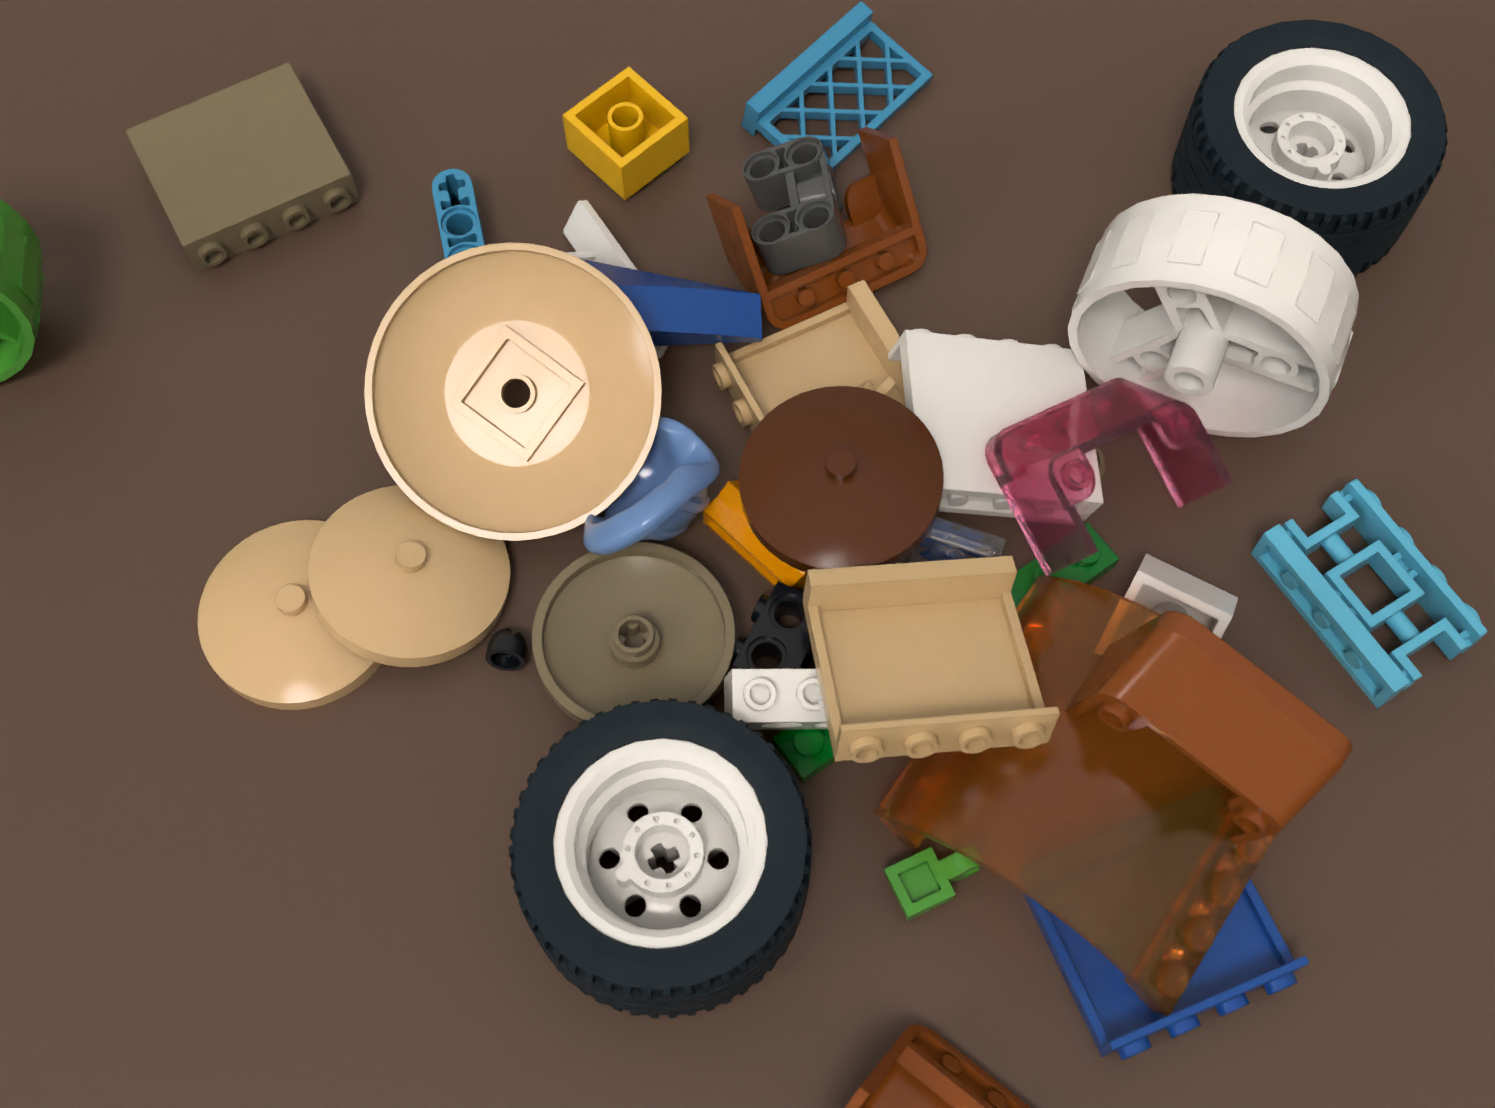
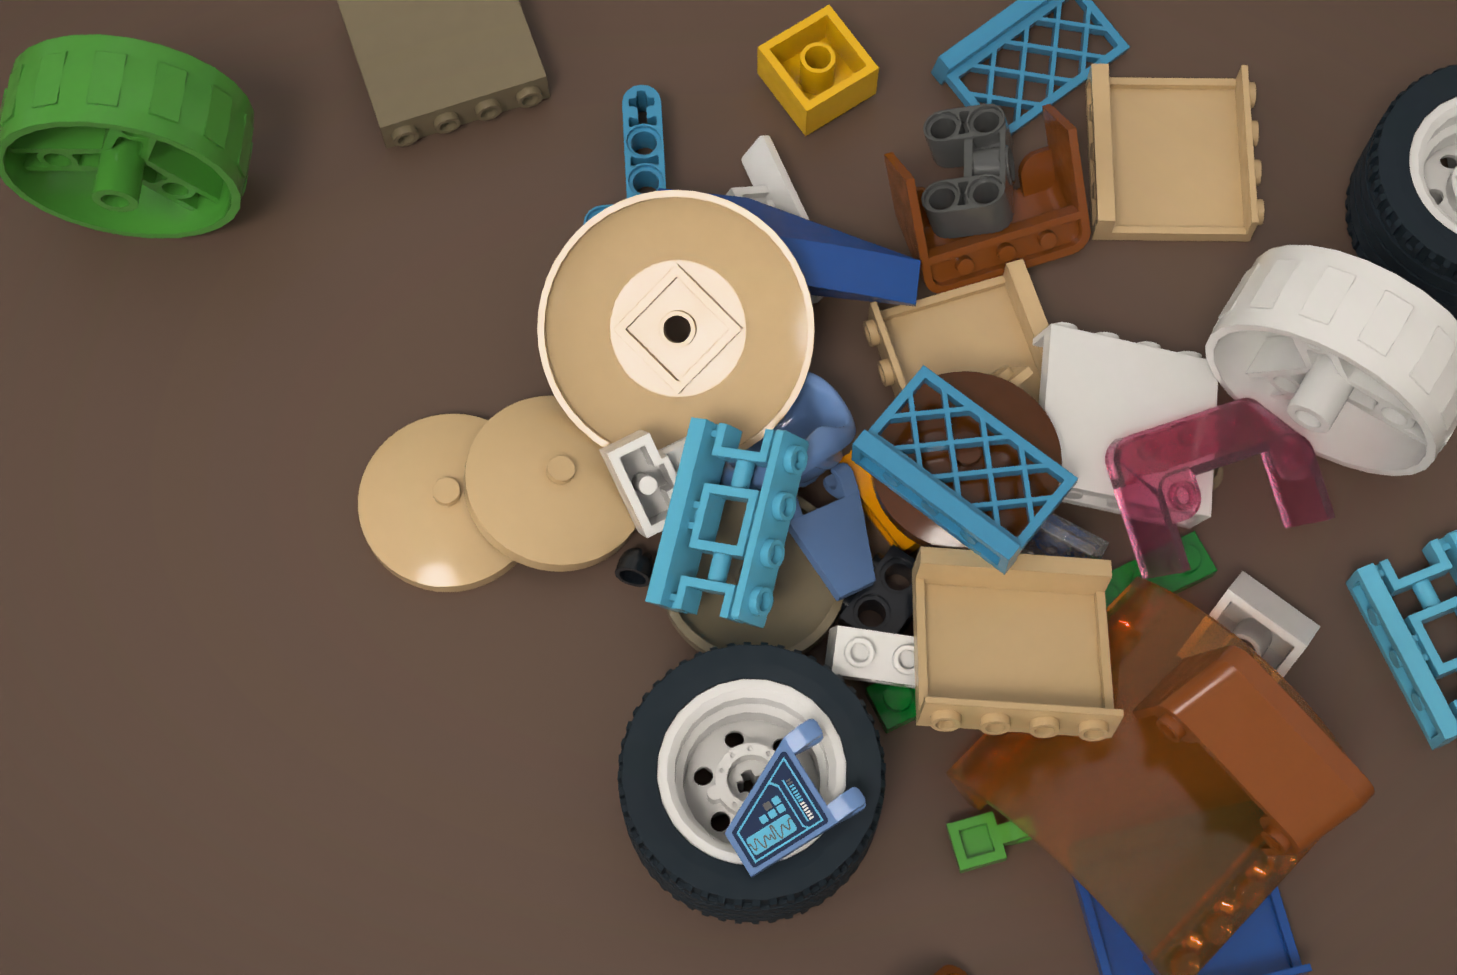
camera: 10 degrees right, 5 degrees up
none -> white brick [599,430,686,538]
none -> medium azure fence [645,417,809,628]
none -> flag [724,719,866,878]
none -> medium blue flag [788,463,876,601]
none -> dark azure fence [851,365,1078,575]
none -> tan panel [1085,64,1265,242]

